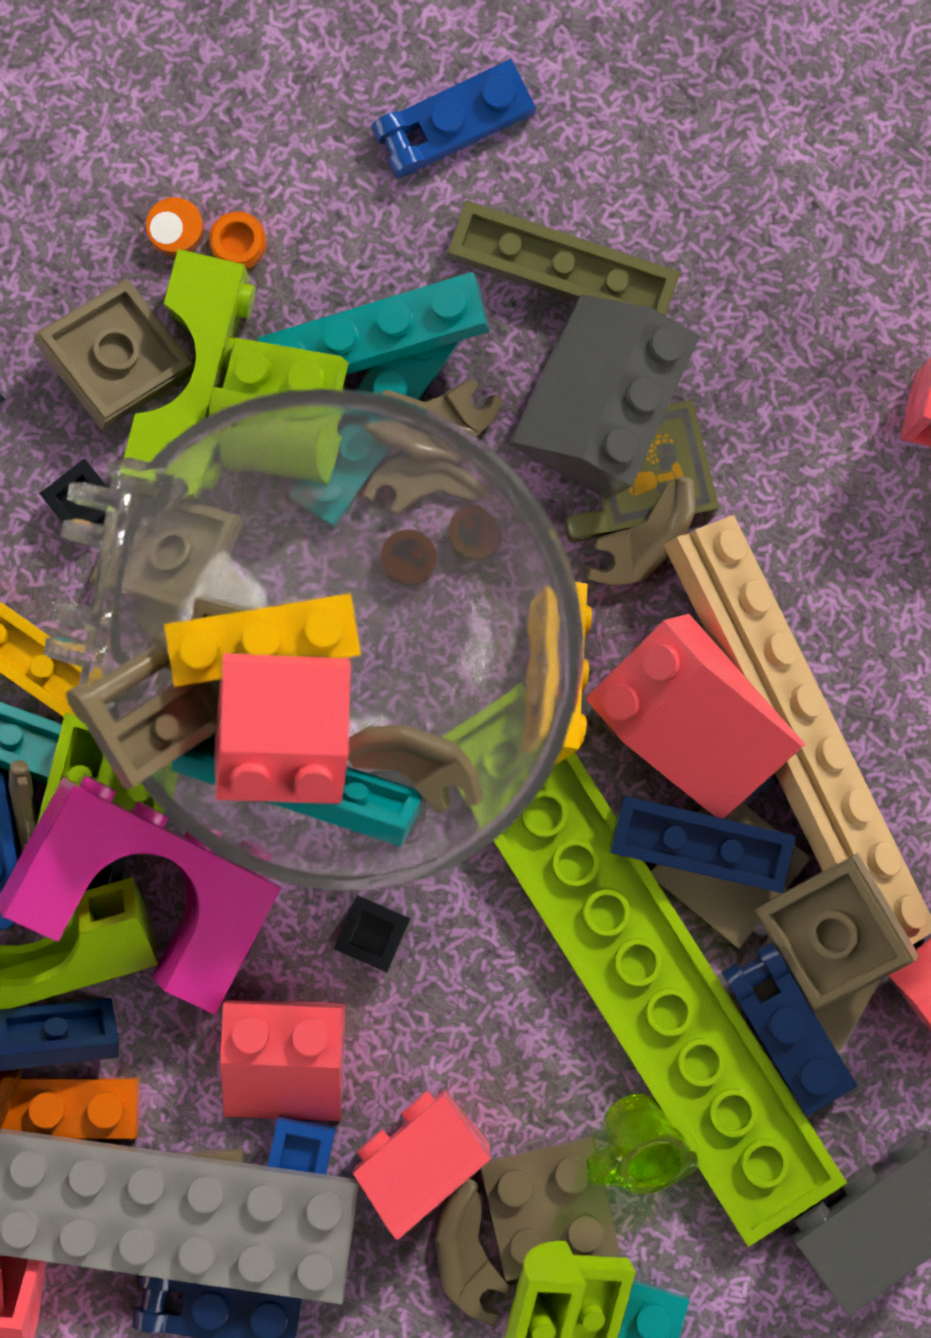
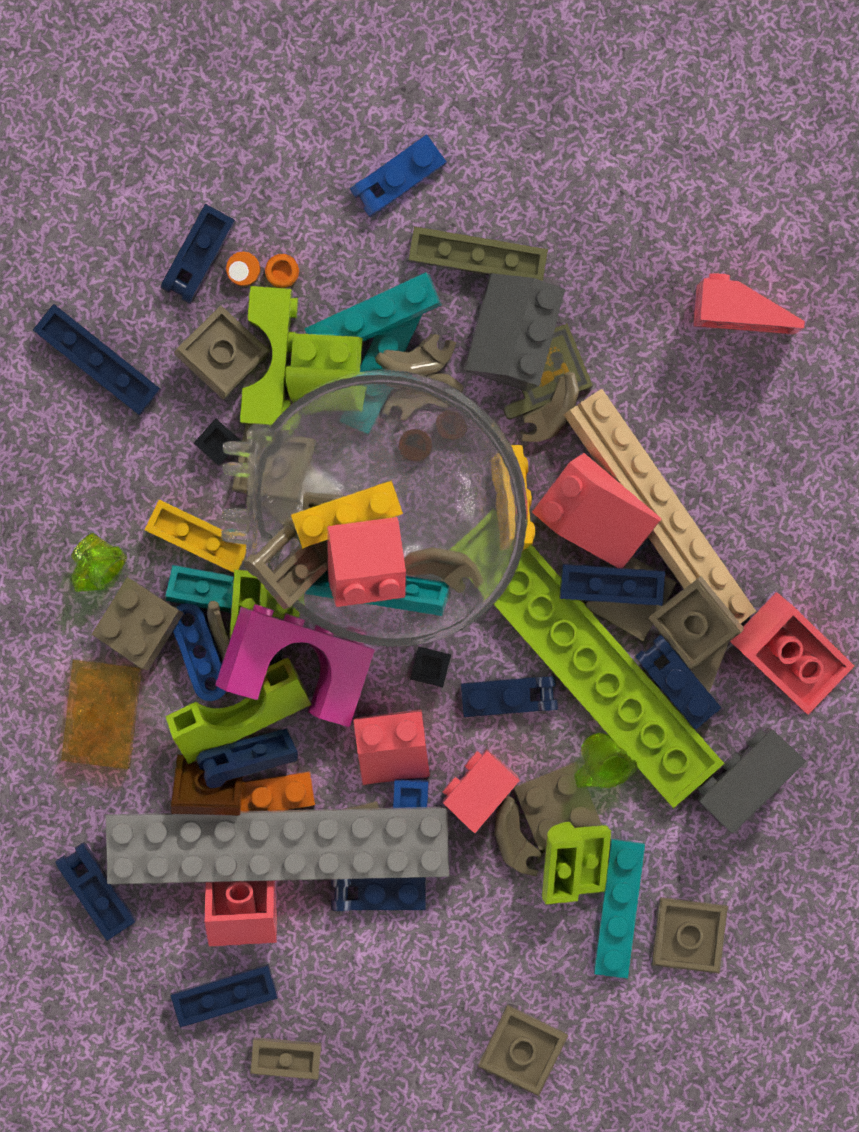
camera: 10 degrees left, 5 degrees up
none -> dark blue plate [160,204,236,304]
none -> dark blue plate [461,676,558,717]

